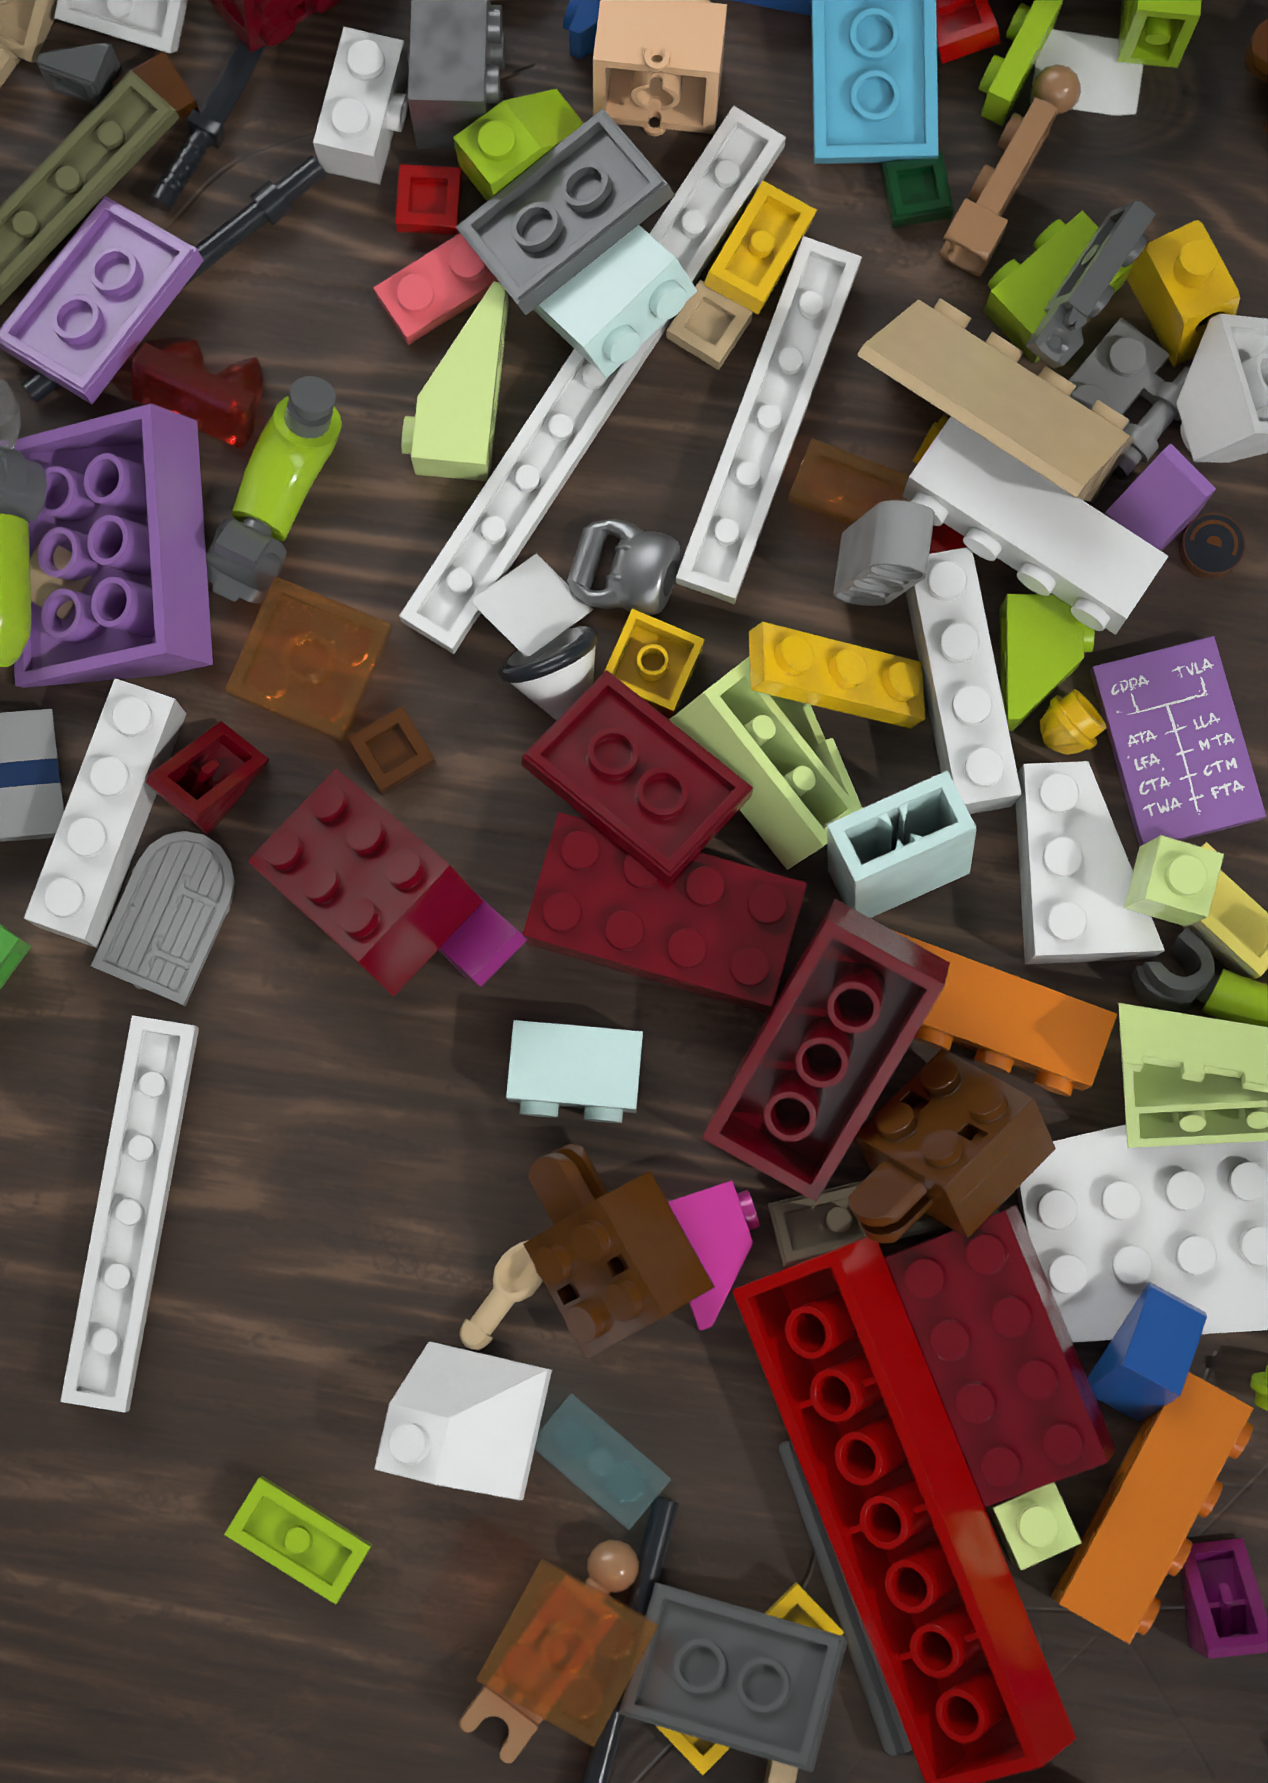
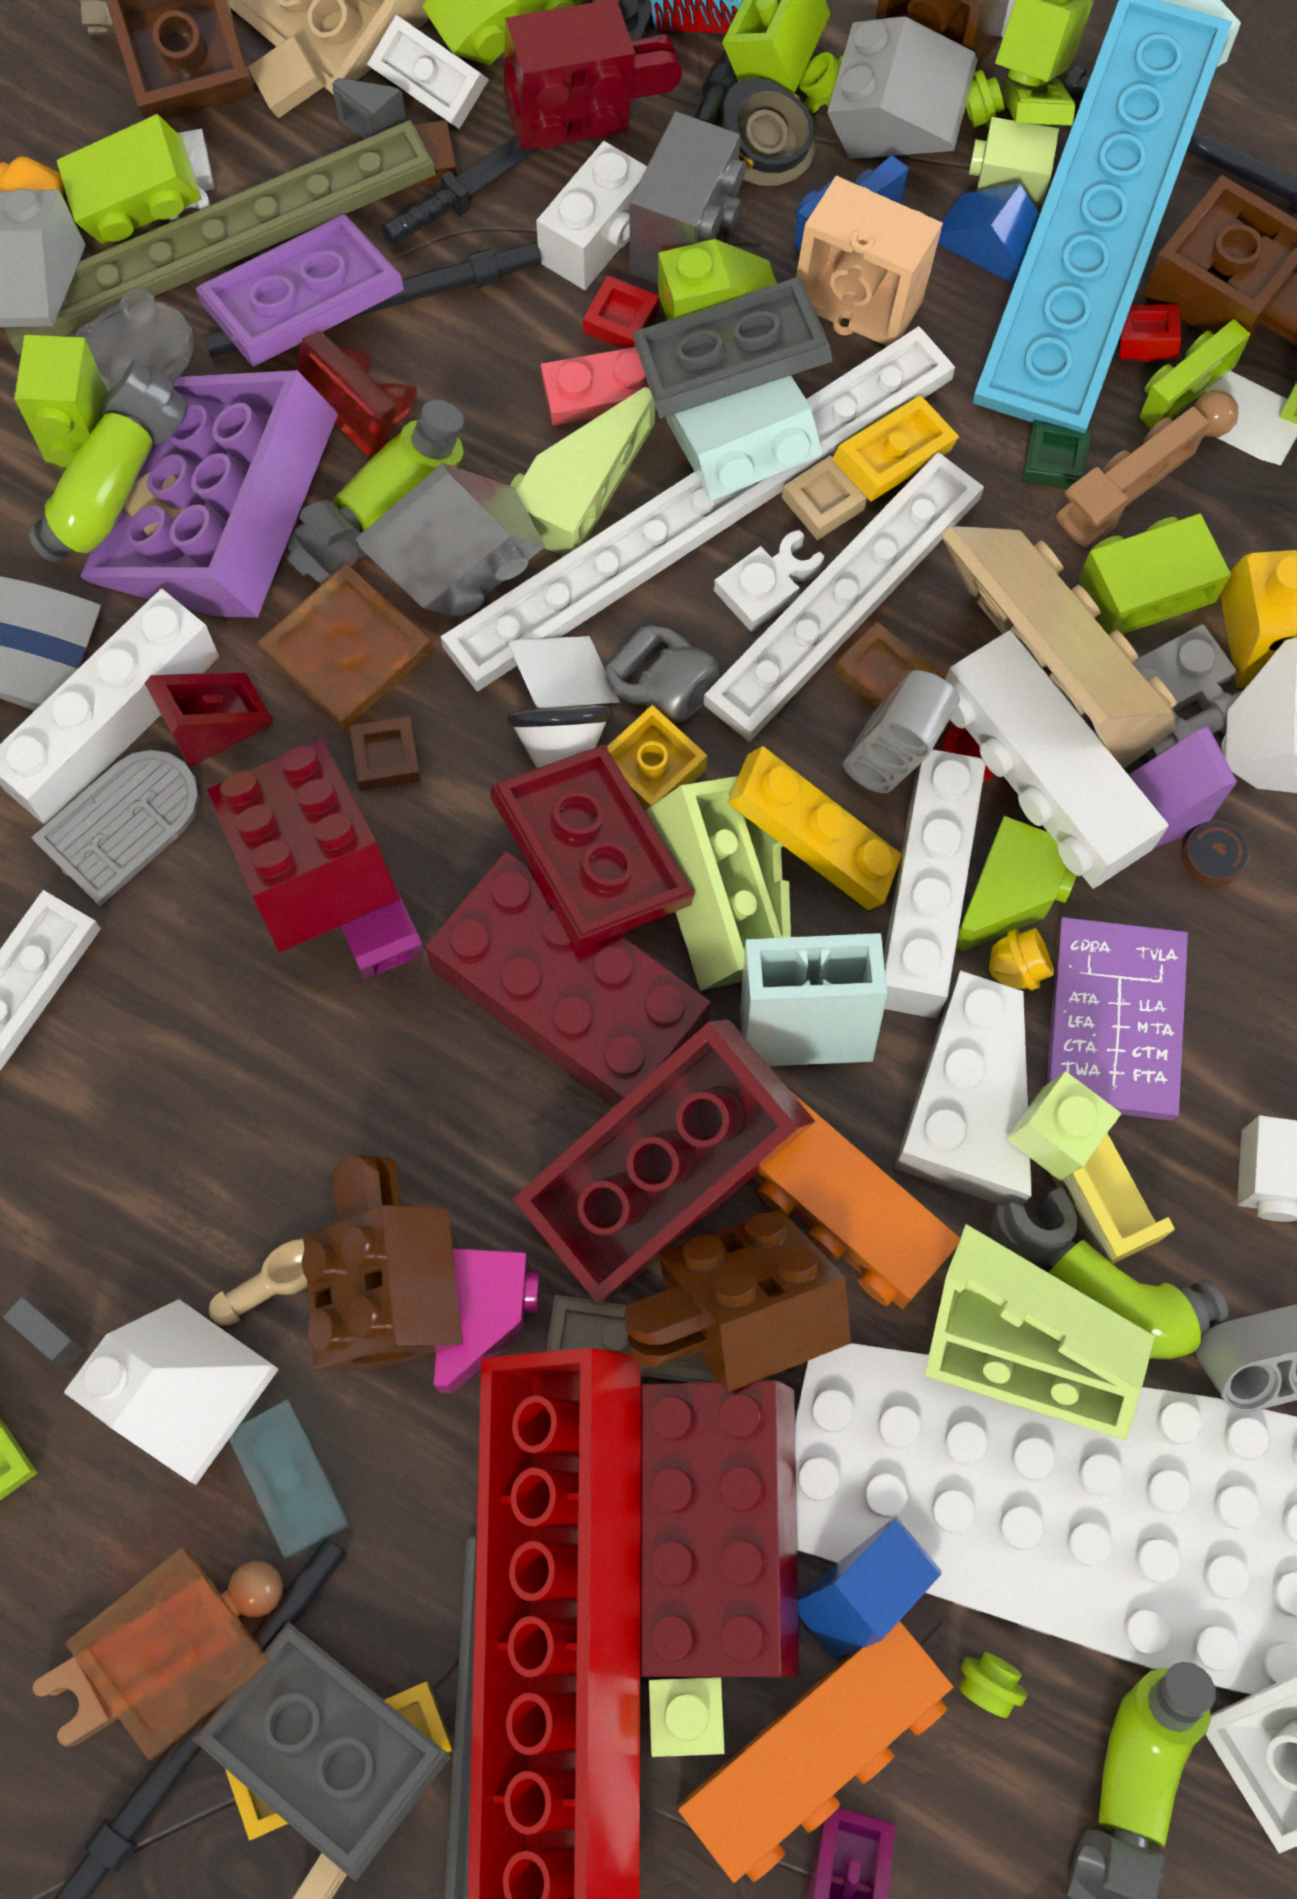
camera: 20 degrees right, 10 degrees down
light aqua brick [506,1020,643,1123] -> none
dark grey hinge [1025,200,1156,368] -> none
none -> dark grey tile [3,1296,87,1369]
none -> flat silver slope [356,463,545,617]
none -> white plate [714,530,824,633]

